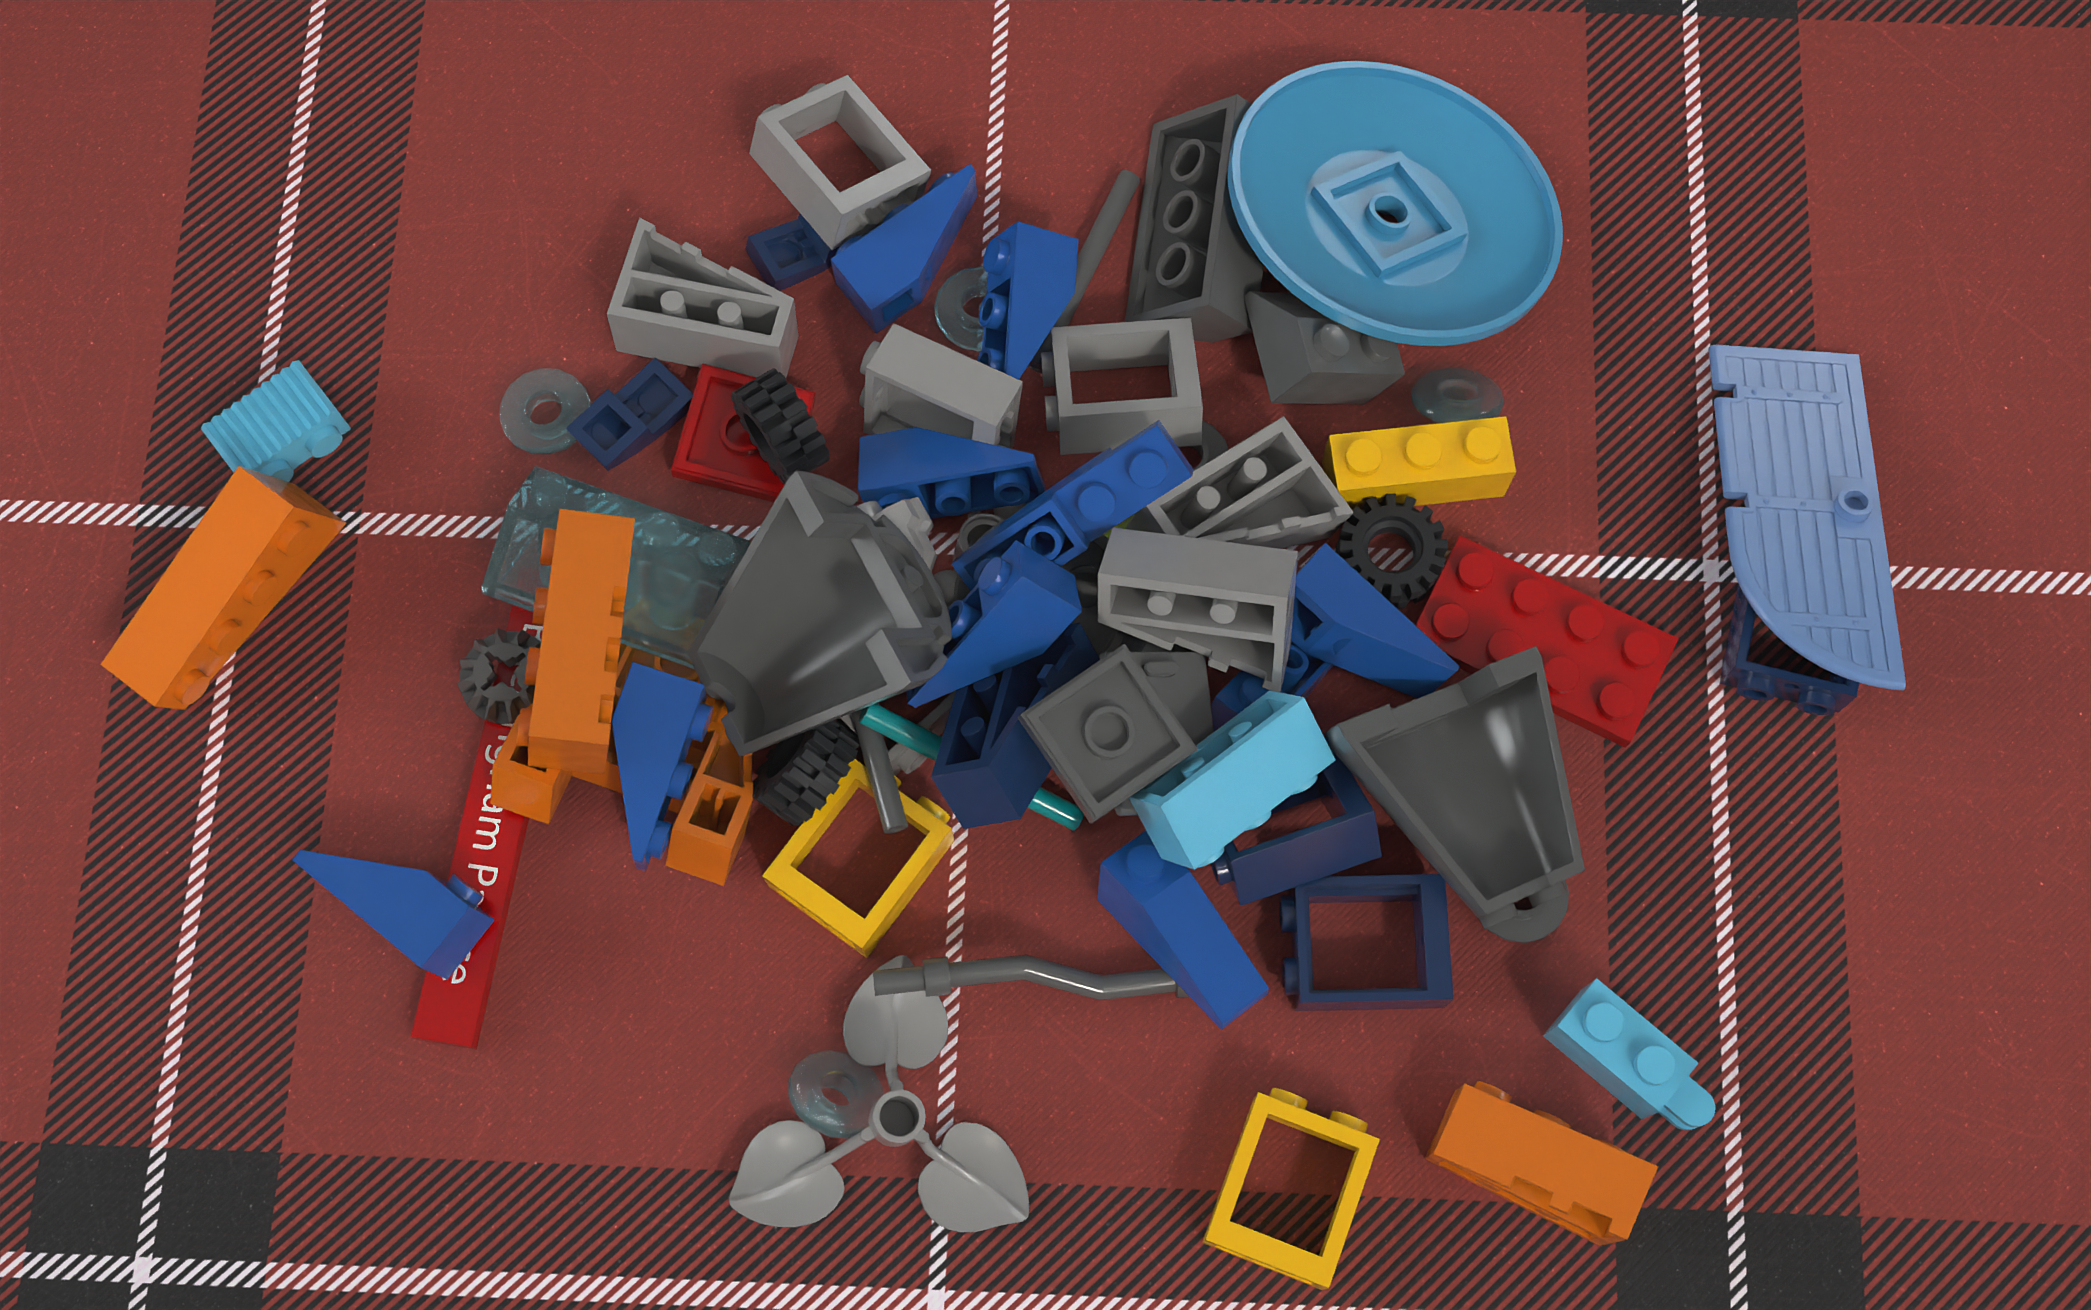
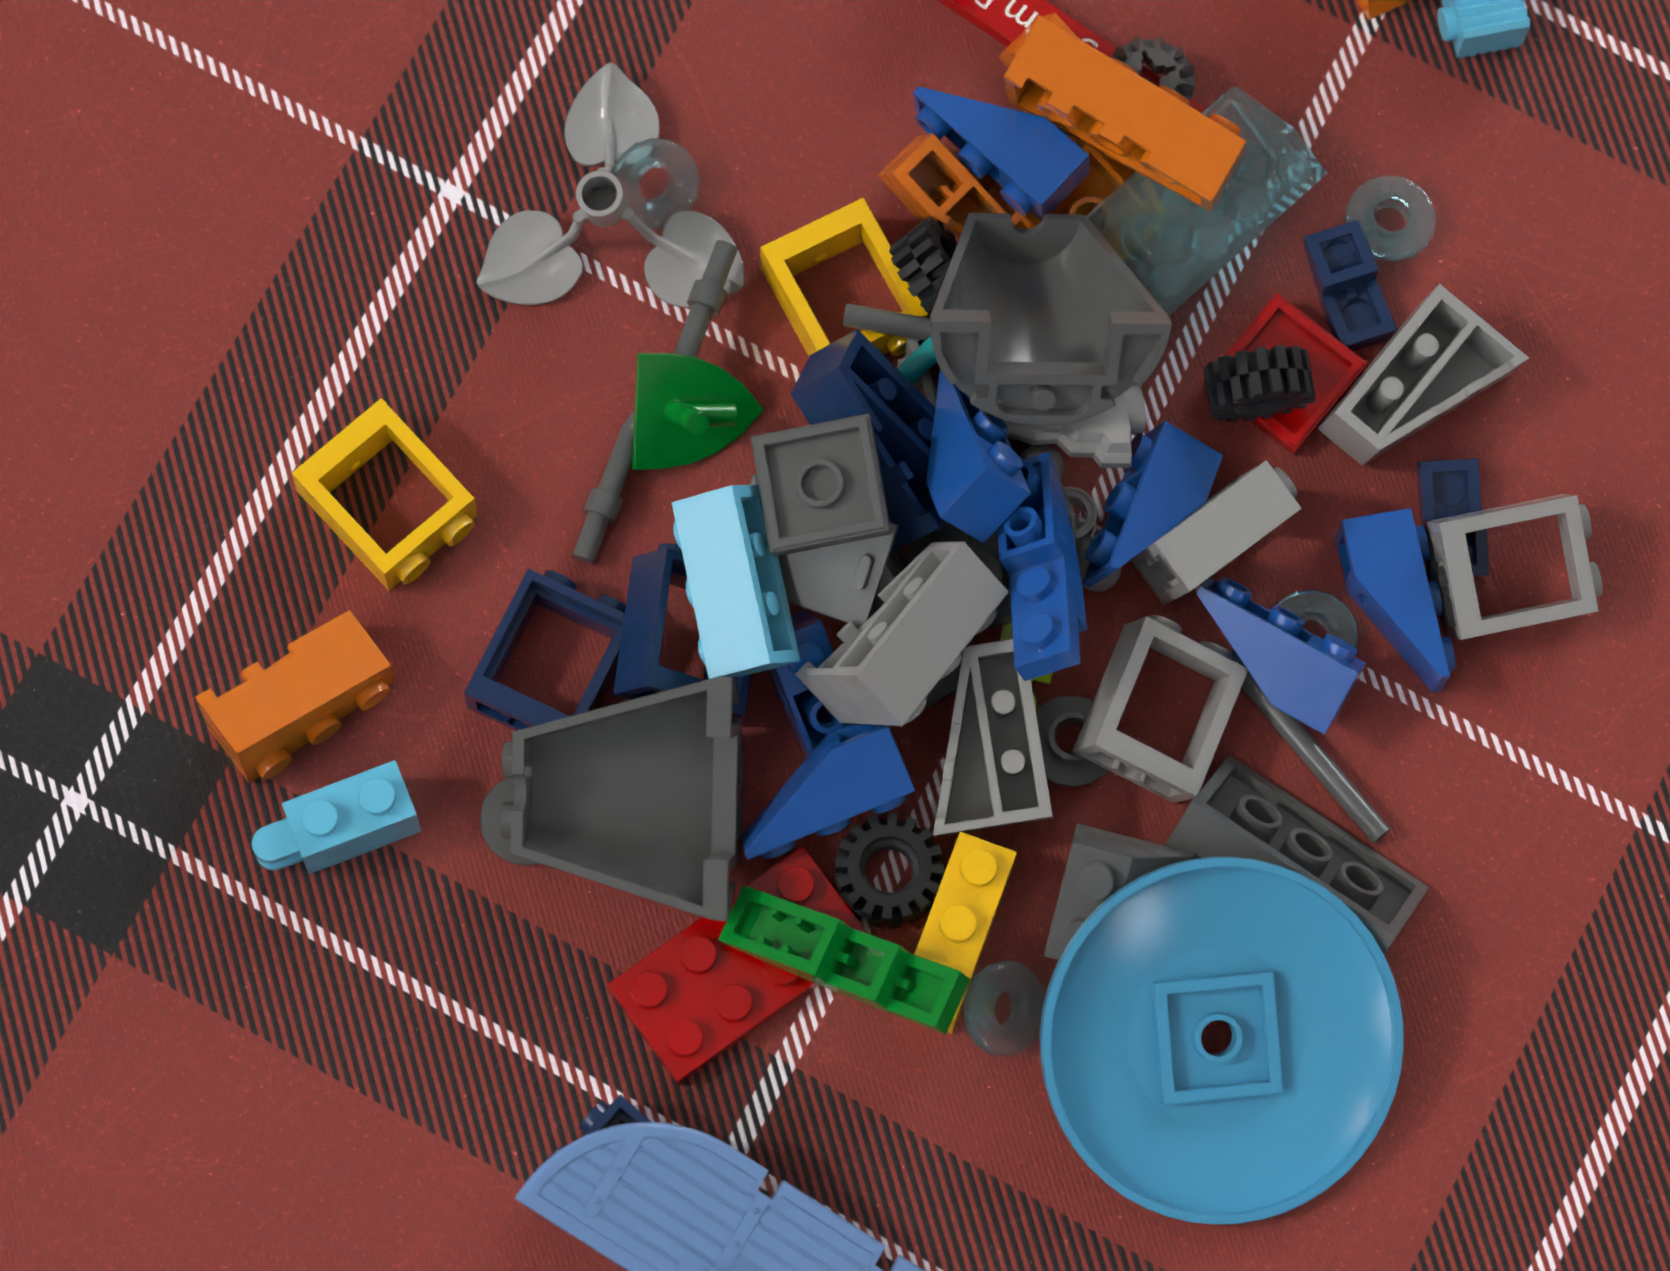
camera: 110 degrees right, 0 degrees up
blue slope [1097,830,1269,1030] -> none
none -> green shield [632,352,764,470]
none -> green slope [718,885,971,1035]

